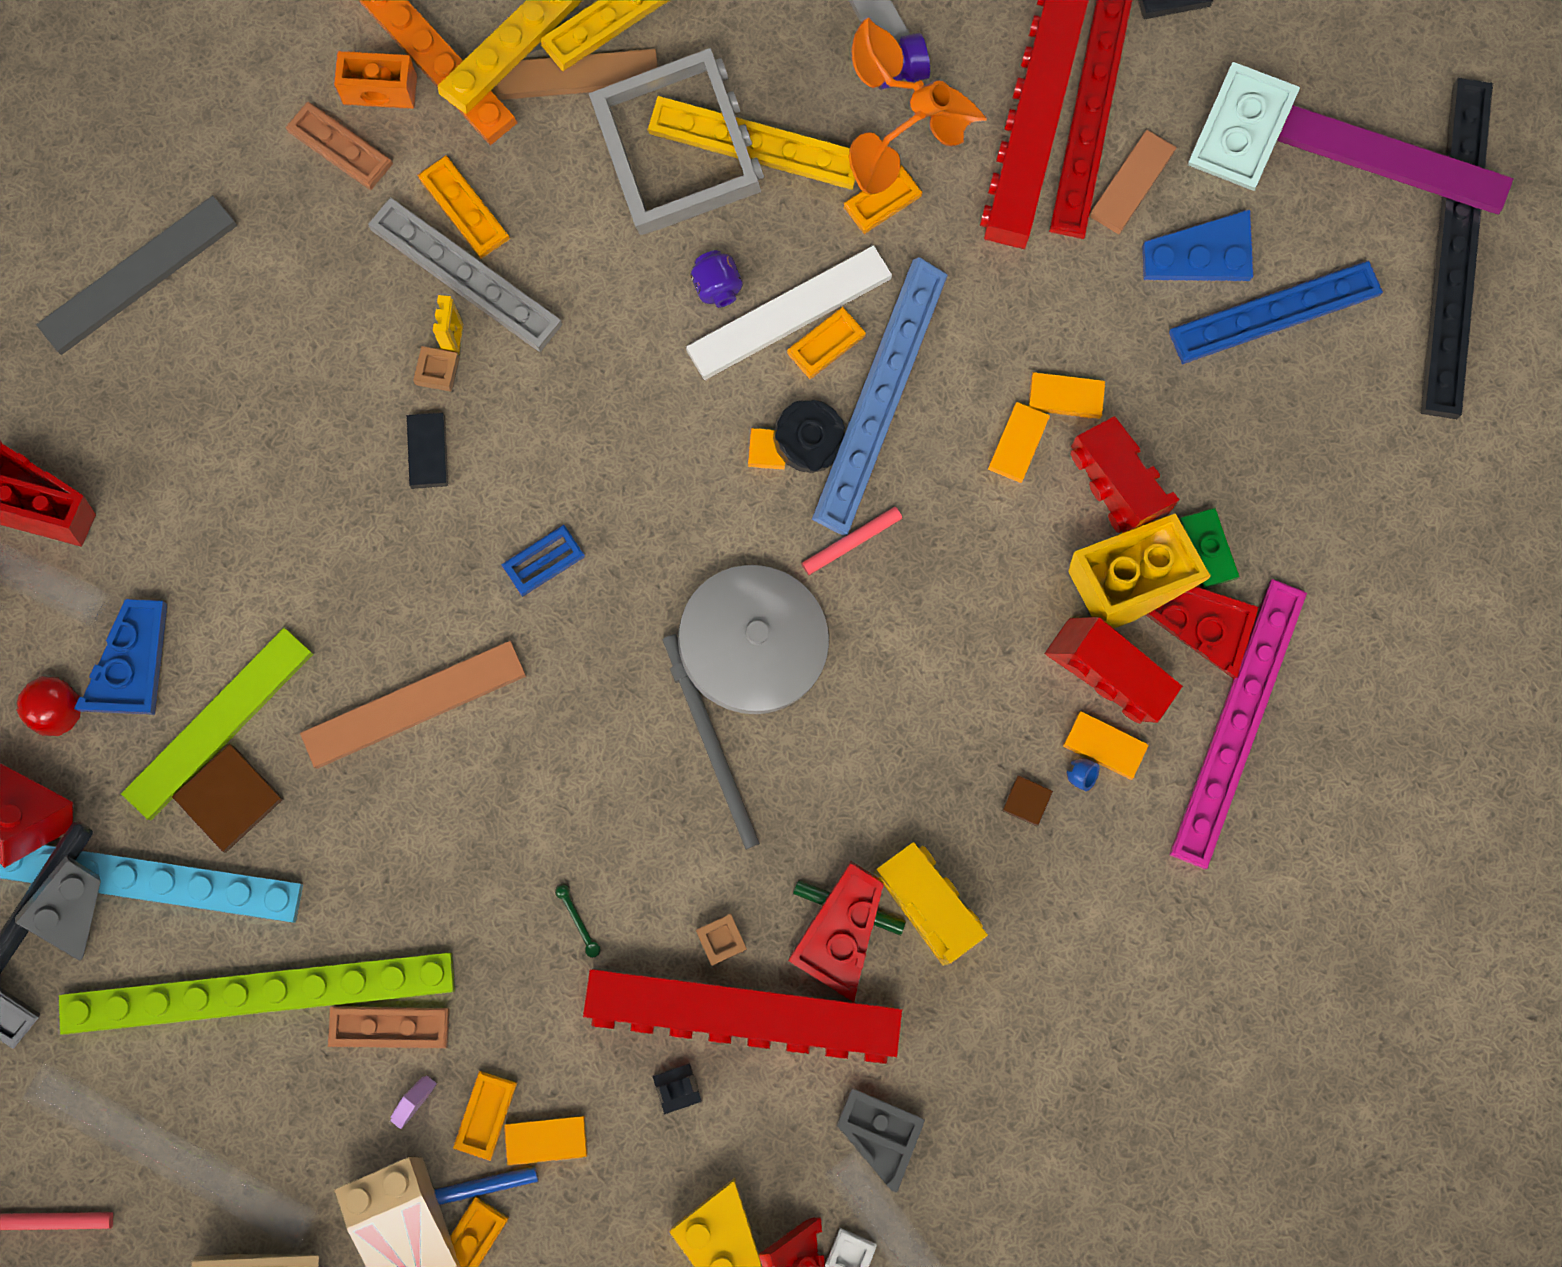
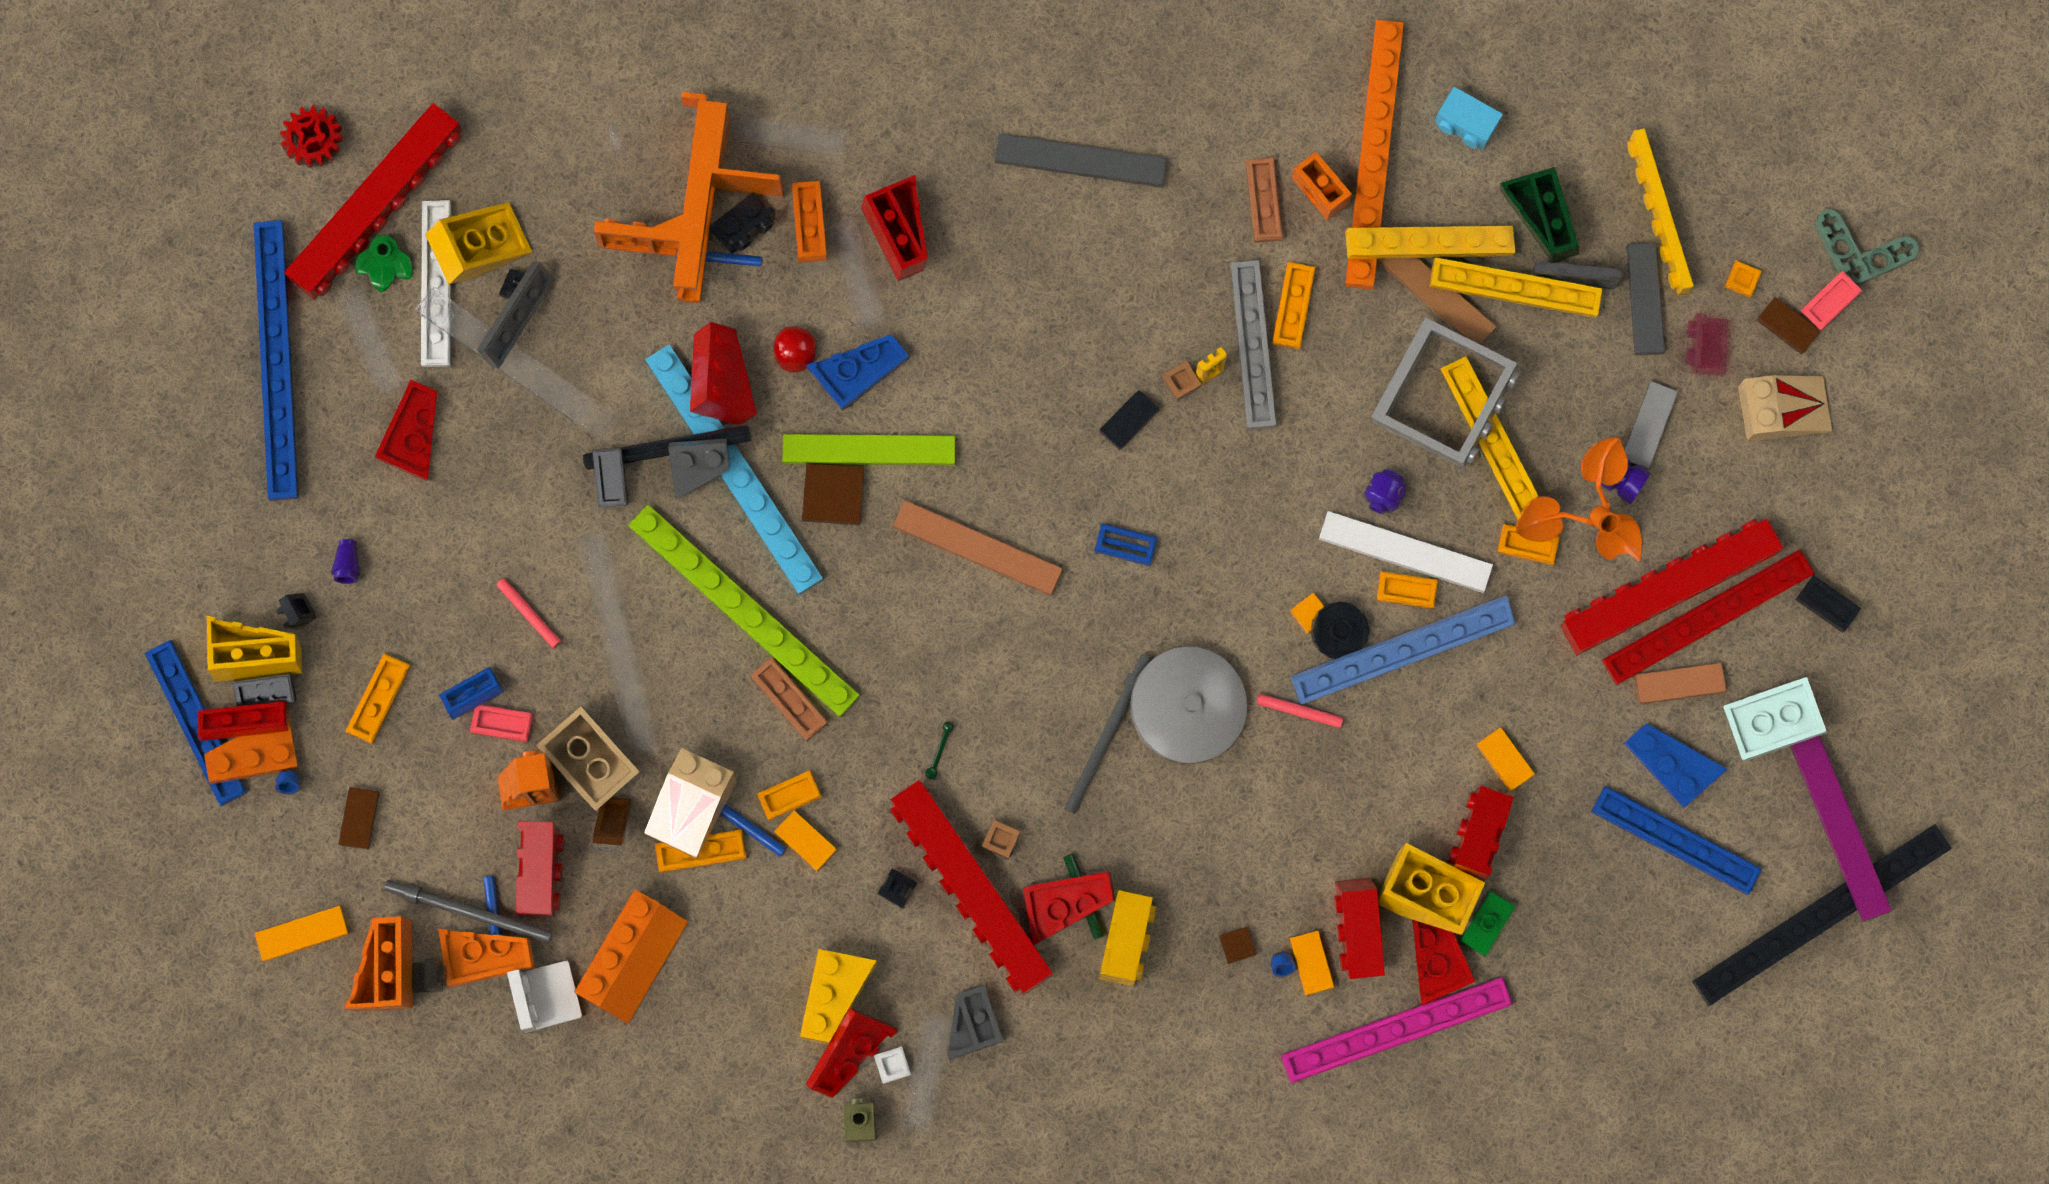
camera: 50 degrees right, 0 degrees up
lavender tile [390,1075,437,1129] -> none
light orange tile [988,402,1050,483] -> none

